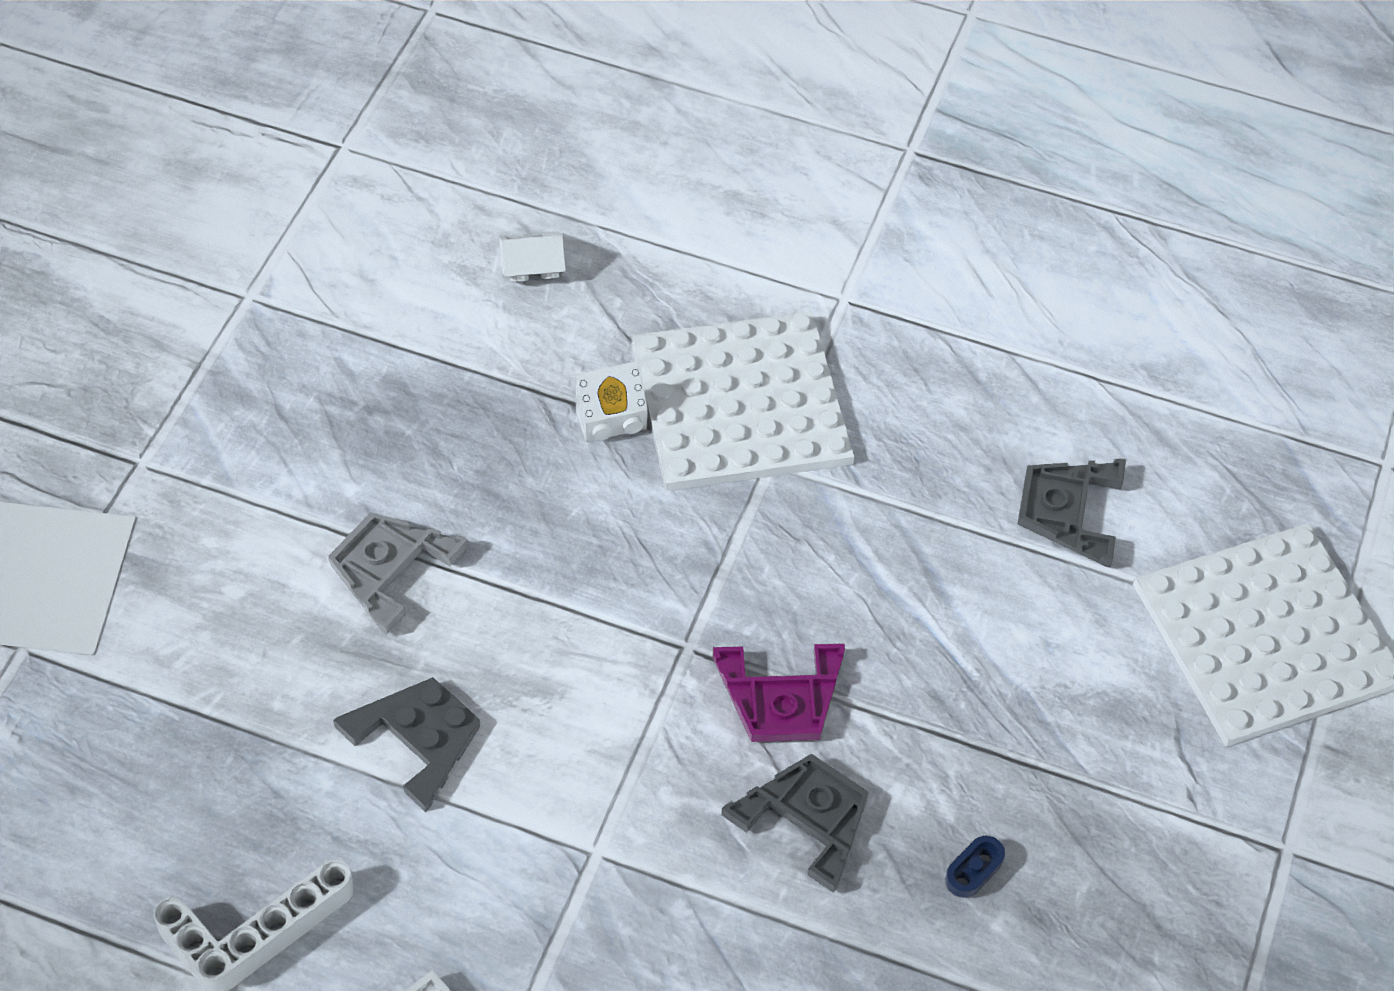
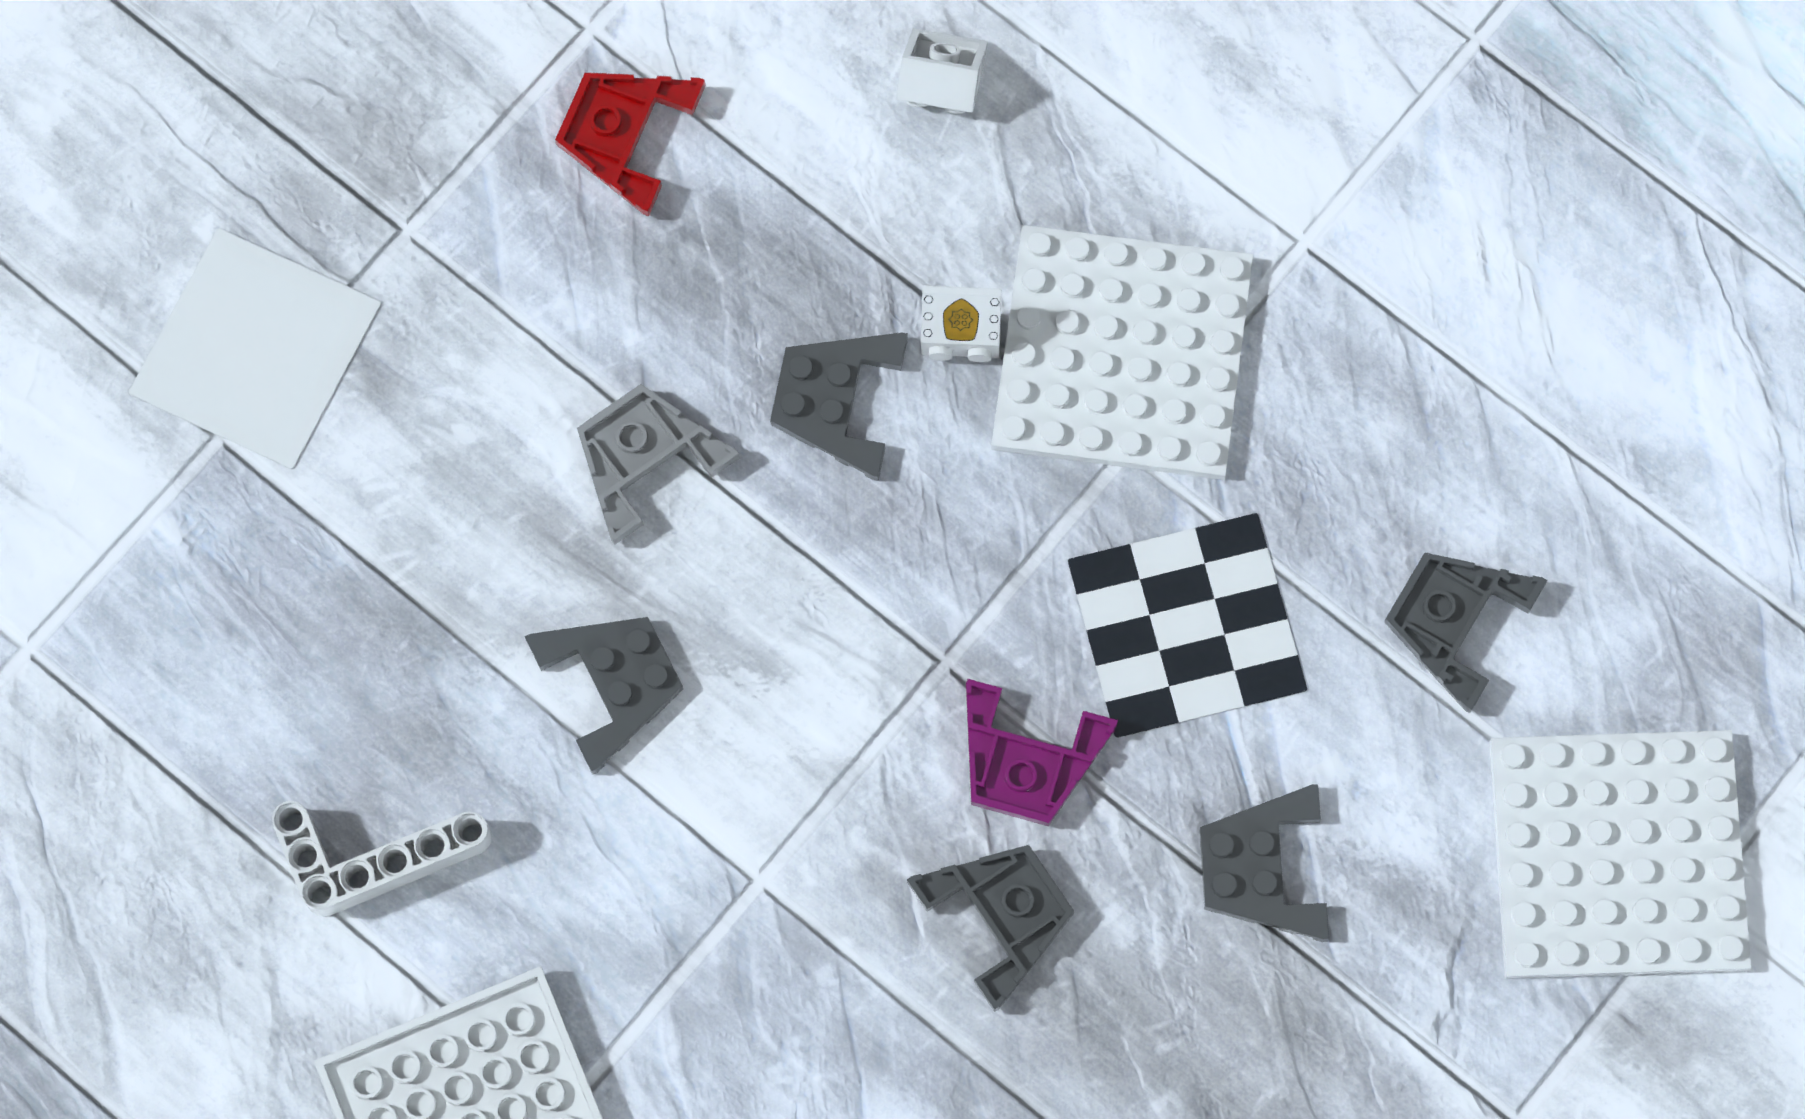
camera: 25 degrees right, 20 degrees up
dark blue plate [945,835,1005,898] -> none
none -> red wing [555,73,706,216]
none -> dark grey wing [770,332,908,481]
none -> sticker [1068,513,1307,738]
none -> dark grey wing [1199,784,1329,942]

